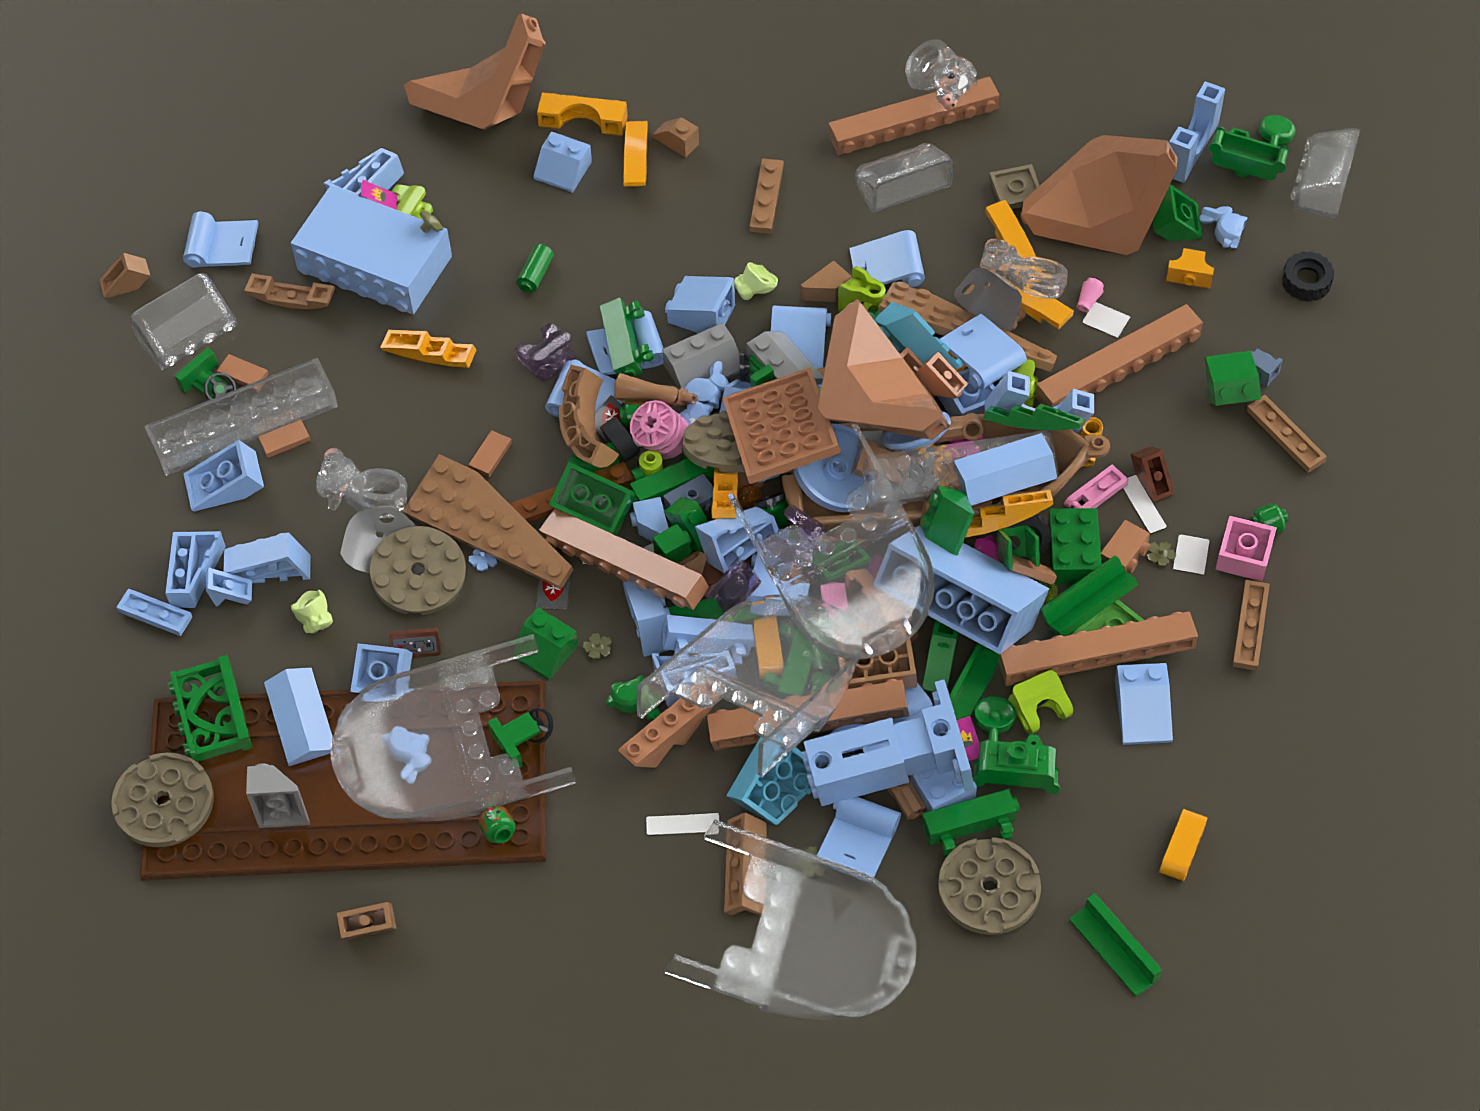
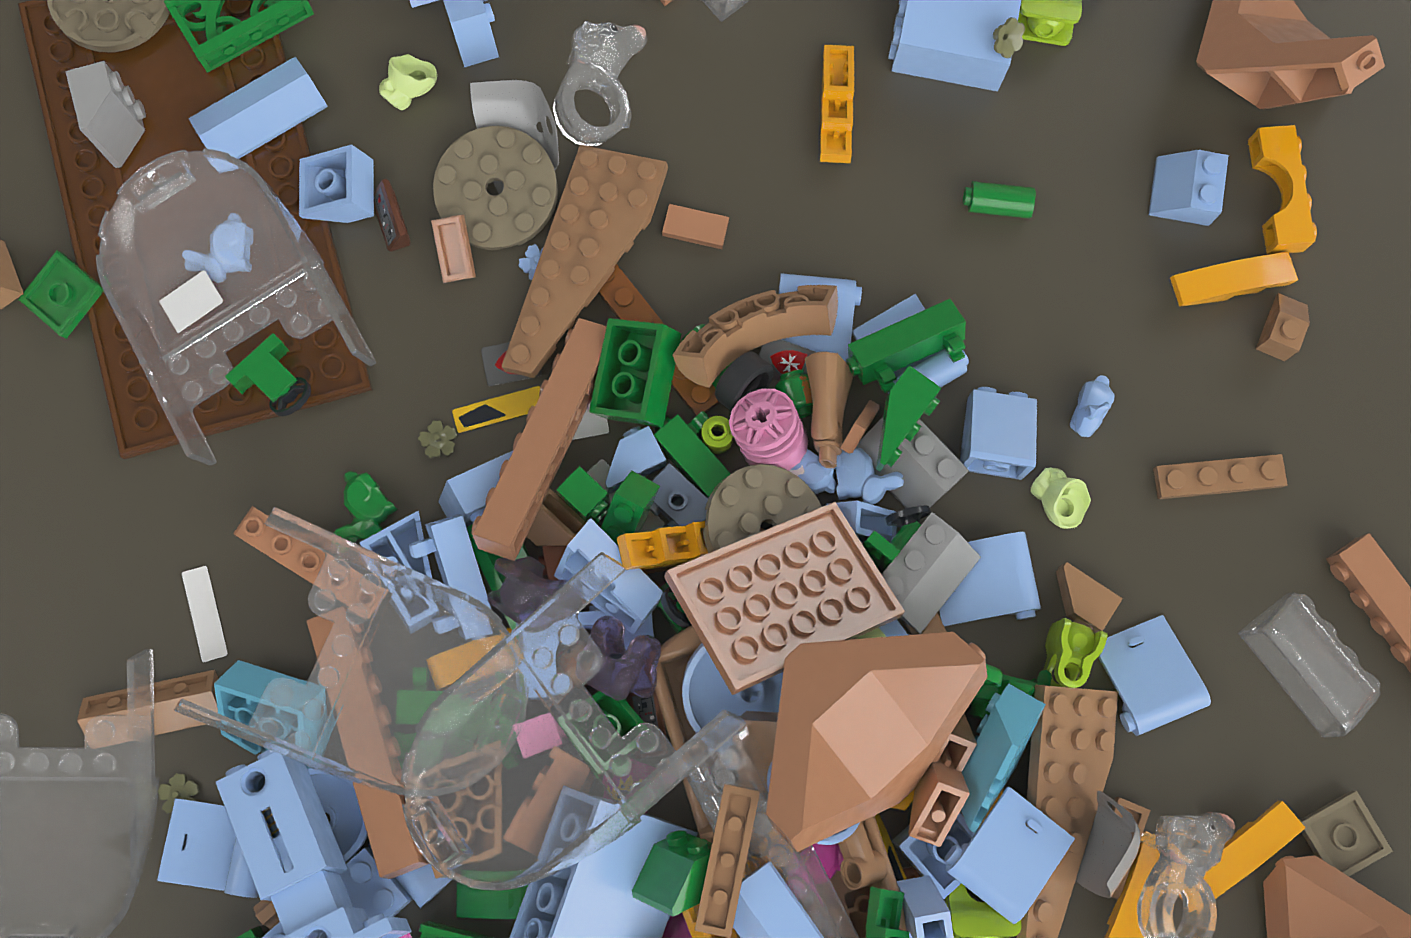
camera: 70 degrees right, 20 degrees up
green head [479,806,516,843] -> none
green slope [510,608,579,680] -> none
clear purple piece [514,323,576,381] -> none
none -> green tile [18,250,105,339]
none -> white sticker [159,271,223,333]
none -> nougat tile [431,215,476,283]
none -> yellow sticker [452,386,541,433]
none -> medium nougat plate [695,783,760,938]
none -> nougat tile [840,400,880,454]
none -> green slope [876,365,941,472]
none -> light blue animal [1070,375,1115,437]

